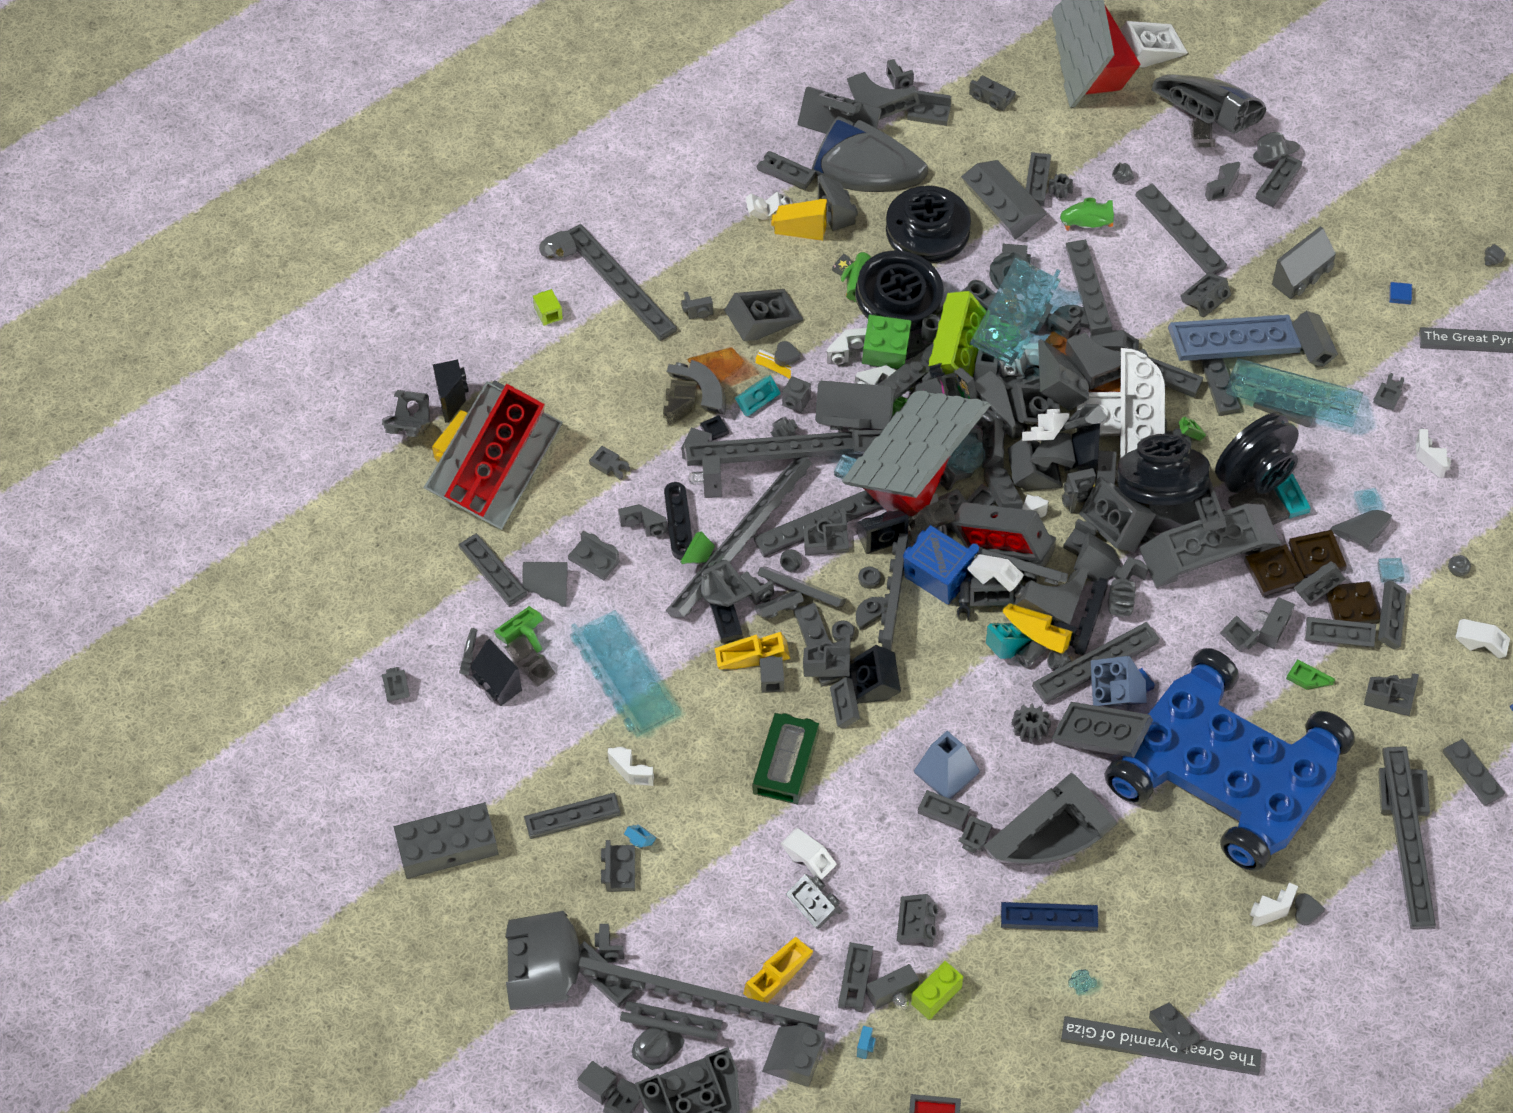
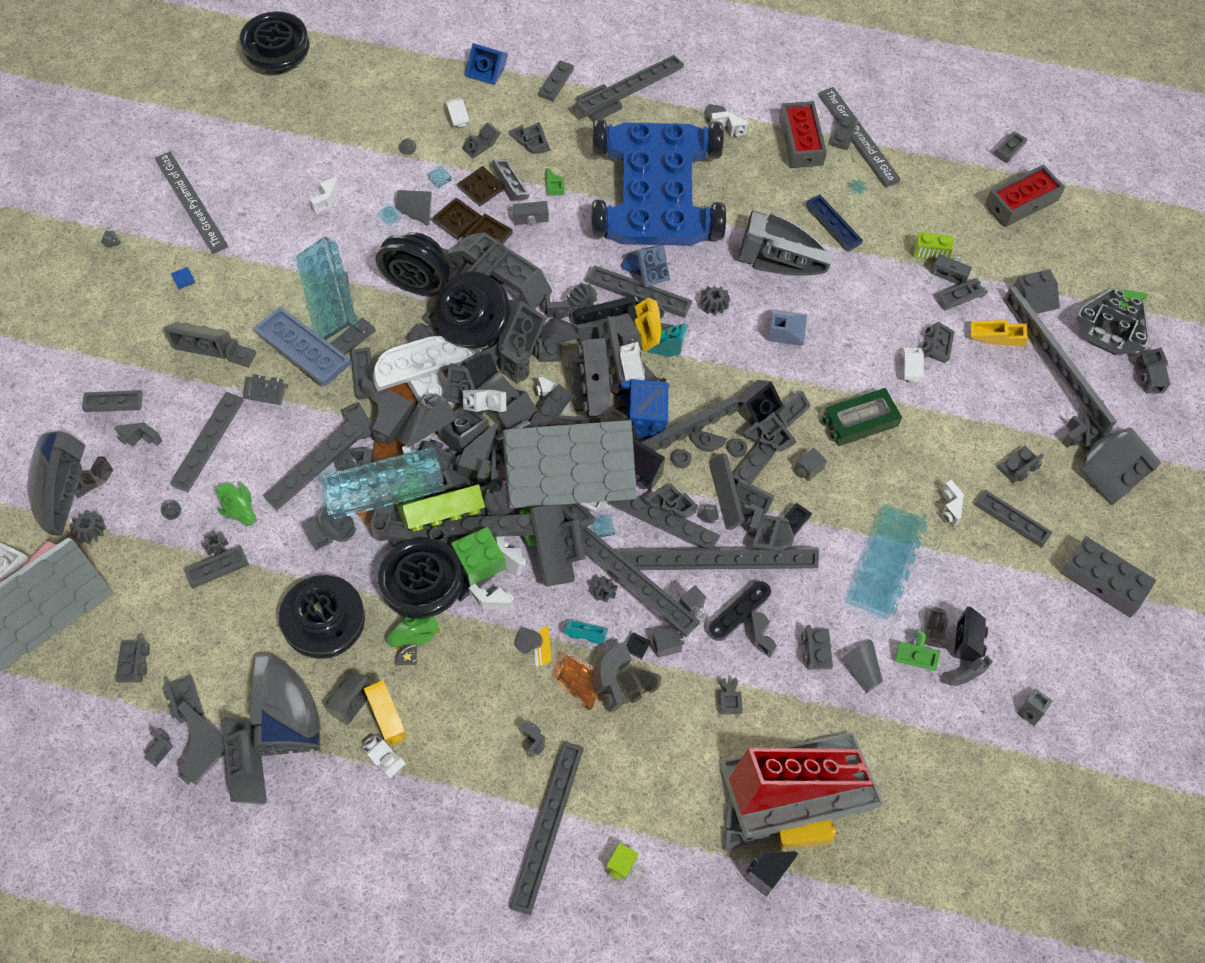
camera: 130 degrees left, 5 degrees up
dark grey piece [382,390,430,437] -> none
dark grey tile [458,533,527,607] -> none
dark grey rock [539,231,576,259] -> none
dark grey bar [620,1001,723,1041] -> none
dark azure plate [624,824,657,848] -> none
dark grey piece [632,1019,685,1070] -> none
bright green tile [680,531,715,564] -> none
yellow slope [714,632,790,670] -> none
dark grey slope [724,289,803,341] -> none
dark grey plate [756,151,815,190] -> none
dark grey brick [782,376,811,413] -> none
dark azure plate [857,1026,876,1059] -> none
dark grey bracket [897,894,938,947] -> none
dark grey plate [918,790,970,830] -> none
dark grey bracket [958,816,993,853] -> none
dark grey slope [961,160,1047,239] -> none
dark grey plate [1052,702,1153,758] -> none
bright green tile [1179,417,1206,441] -> none
dark grey bracket [1220,616,1260,652] -> none
dark grey piece [1253,132,1300,163] -> none
dark grey brick [1292,310,1338,367] -> none
dark grey bracket [1294,561,1346,605] -> none
dark grey plate [1373,373,1404,410] -> none
dark grey plate [1378,580,1407,650] -> none
none -> dark grey gear [69,510,106,545]
none -> dark grey bracket [225,339,257,368]
none -> dark grey slope [462,122,501,158]
none -> brick [779,101,827,168]

